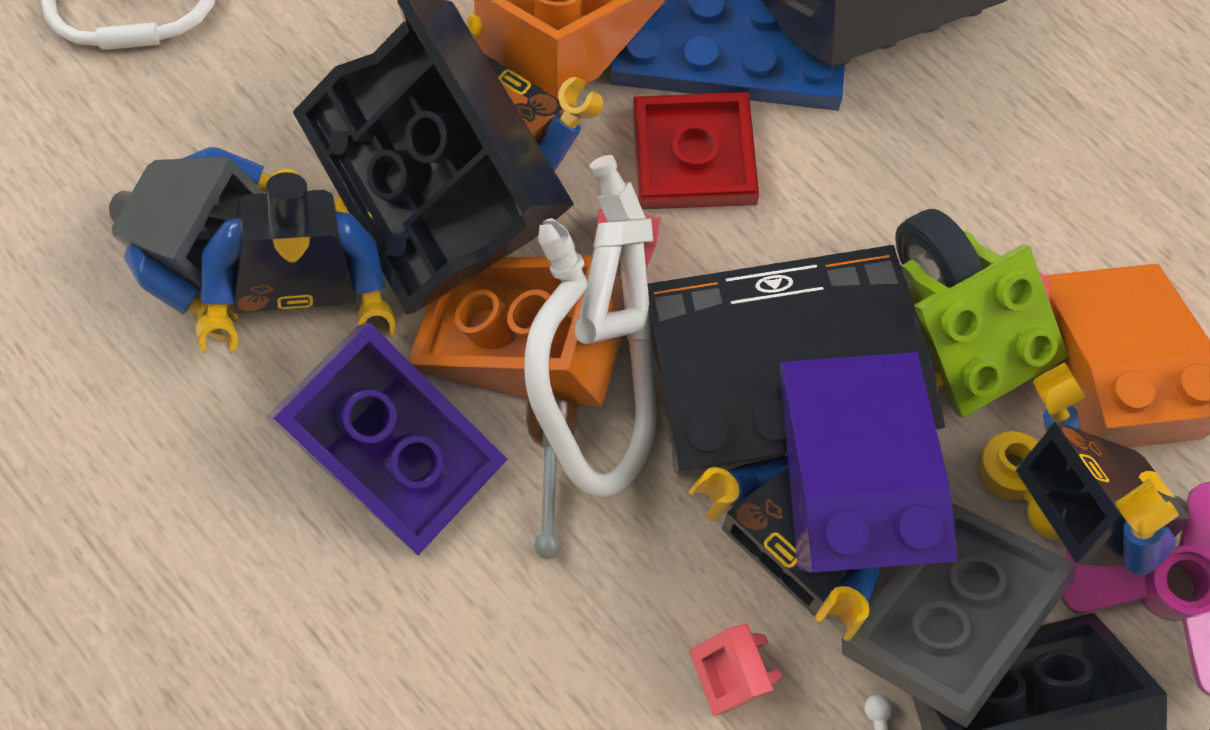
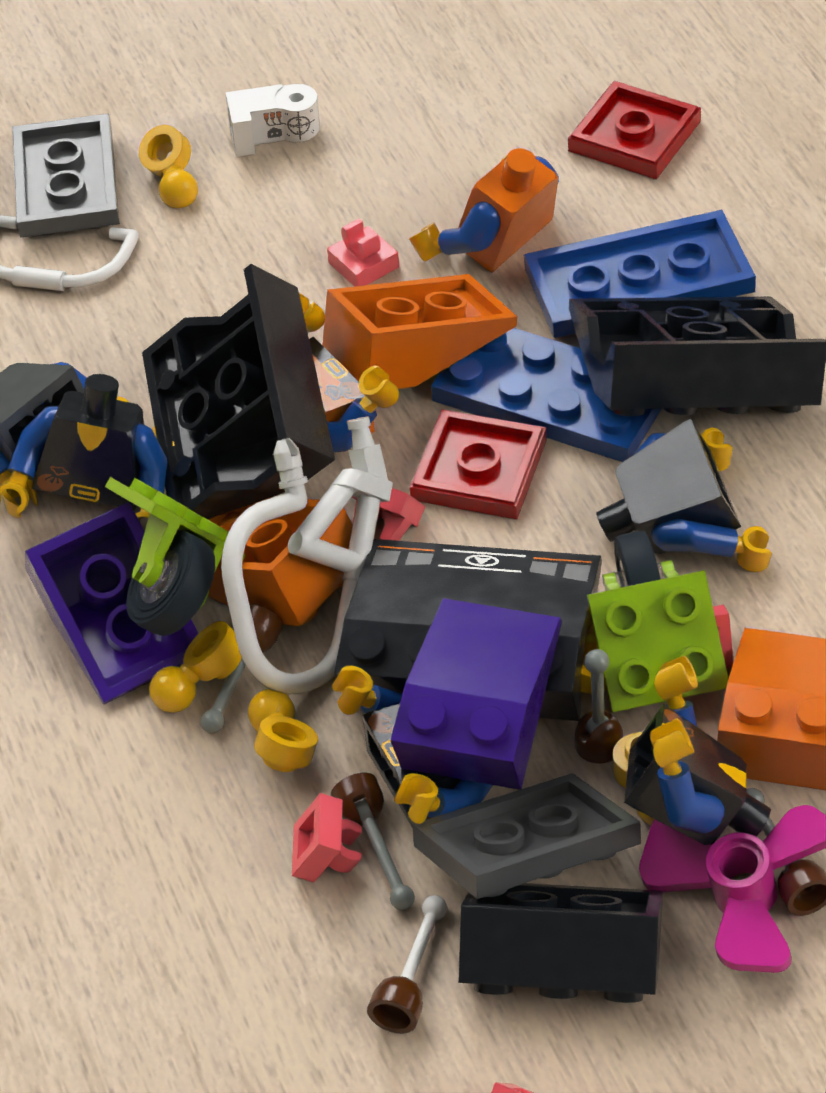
camera: 25 degrees right, 20 degrees down
none -> plate [105,477,246,636]
none -> yellow plate [149,621,242,713]
none -> yellow plate [248,689,318,772]
none -> hinge [330,772,415,910]
none -> hinge [575,649,623,764]
none -> torso [596,419,772,572]

